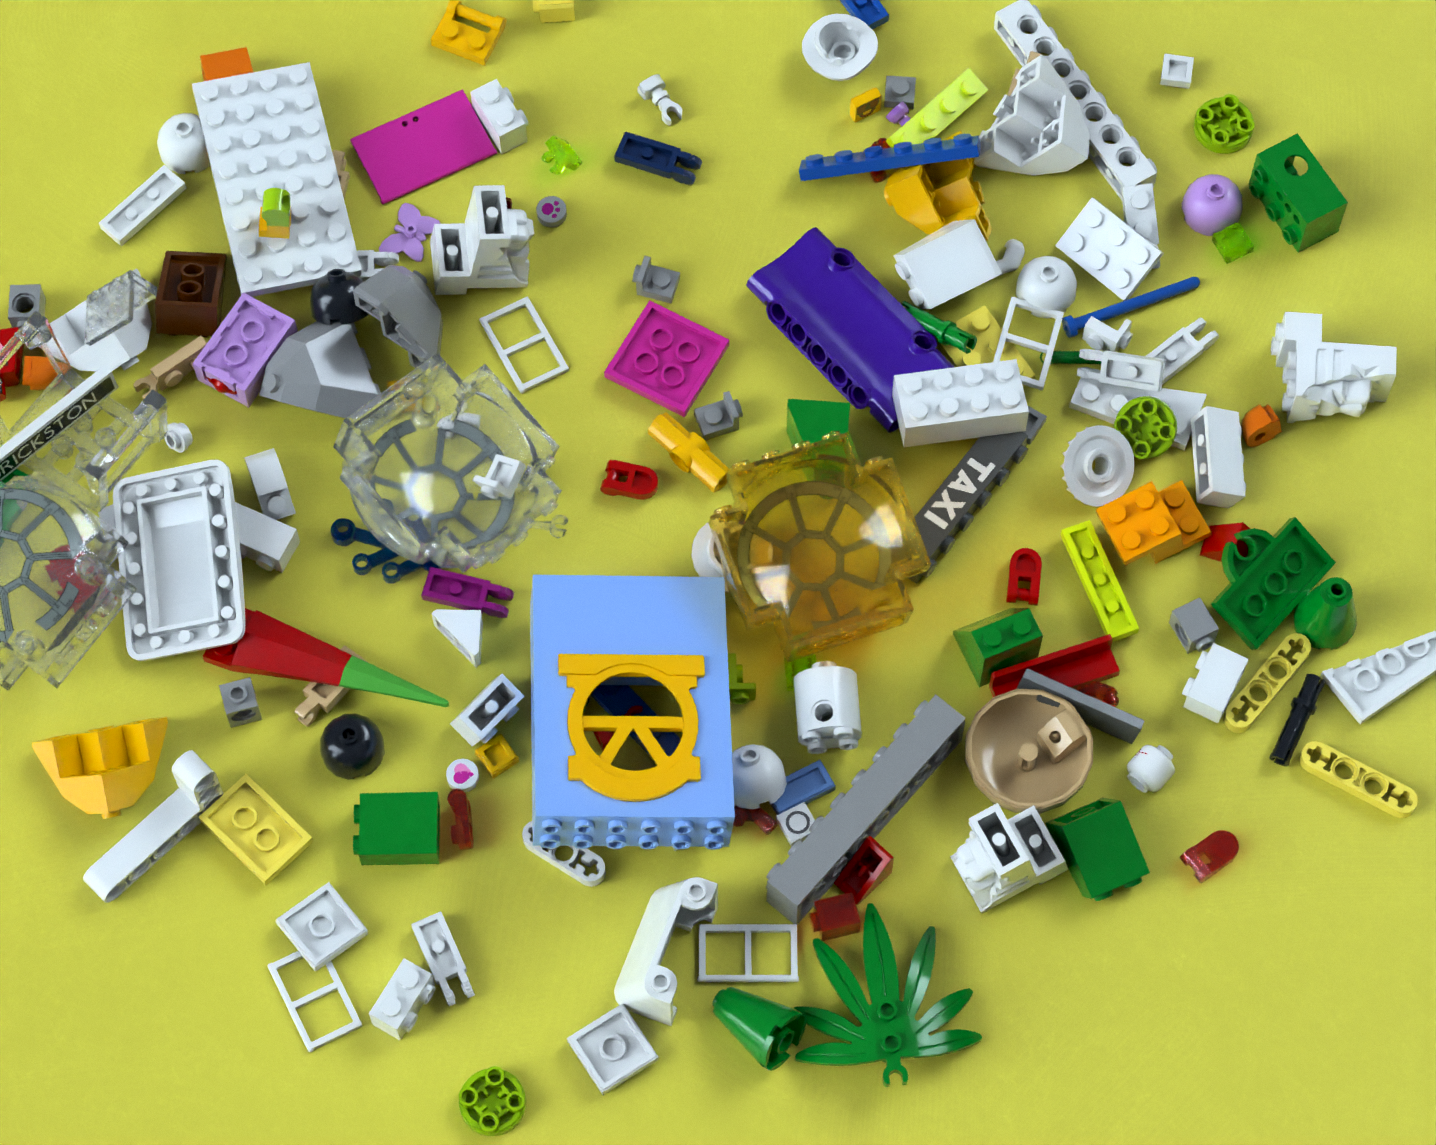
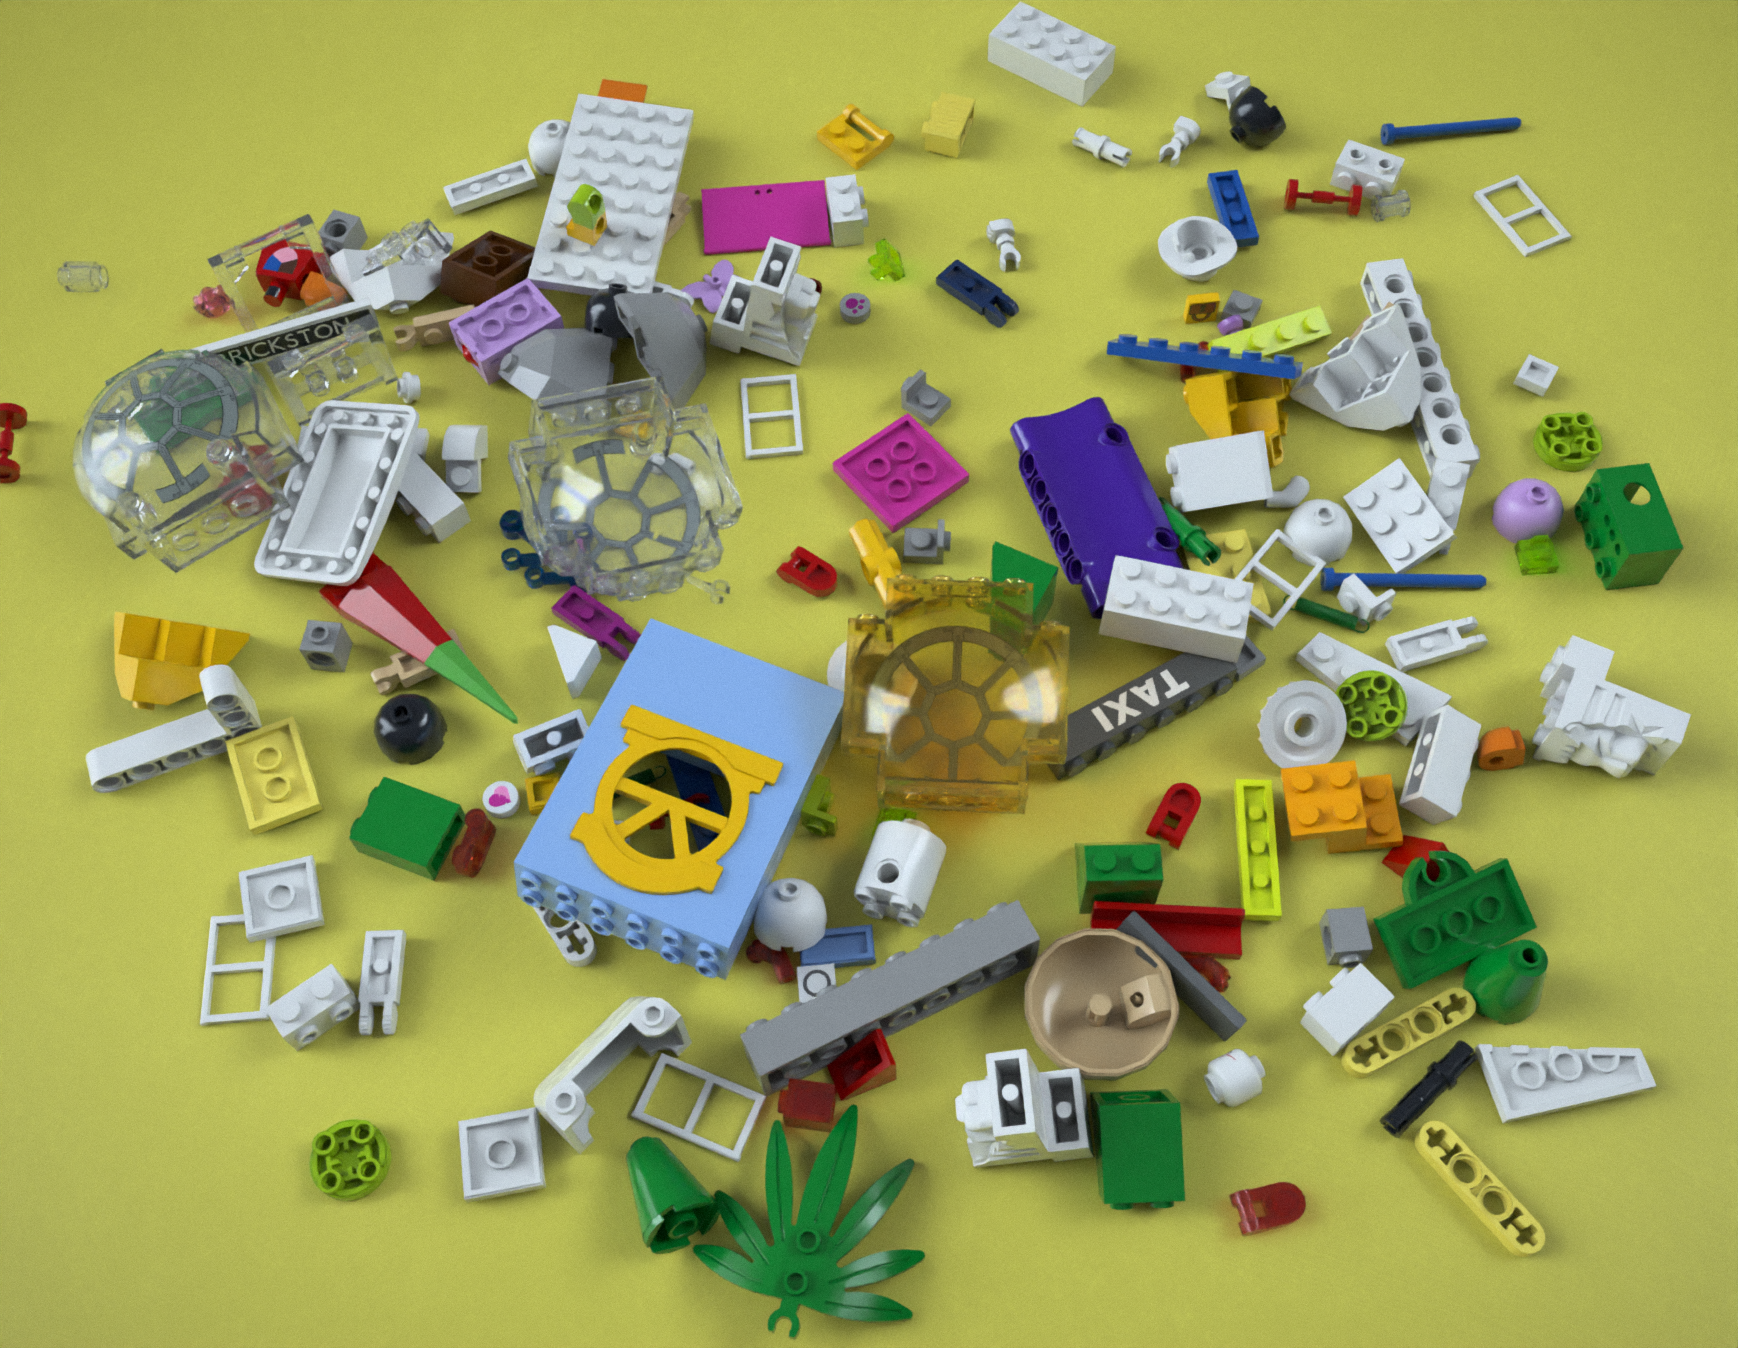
camera: 25 degrees right, 5 degrees down
white bracket [473,454,526,500] -> none
white hinge [1077,349,1165,392] -> none

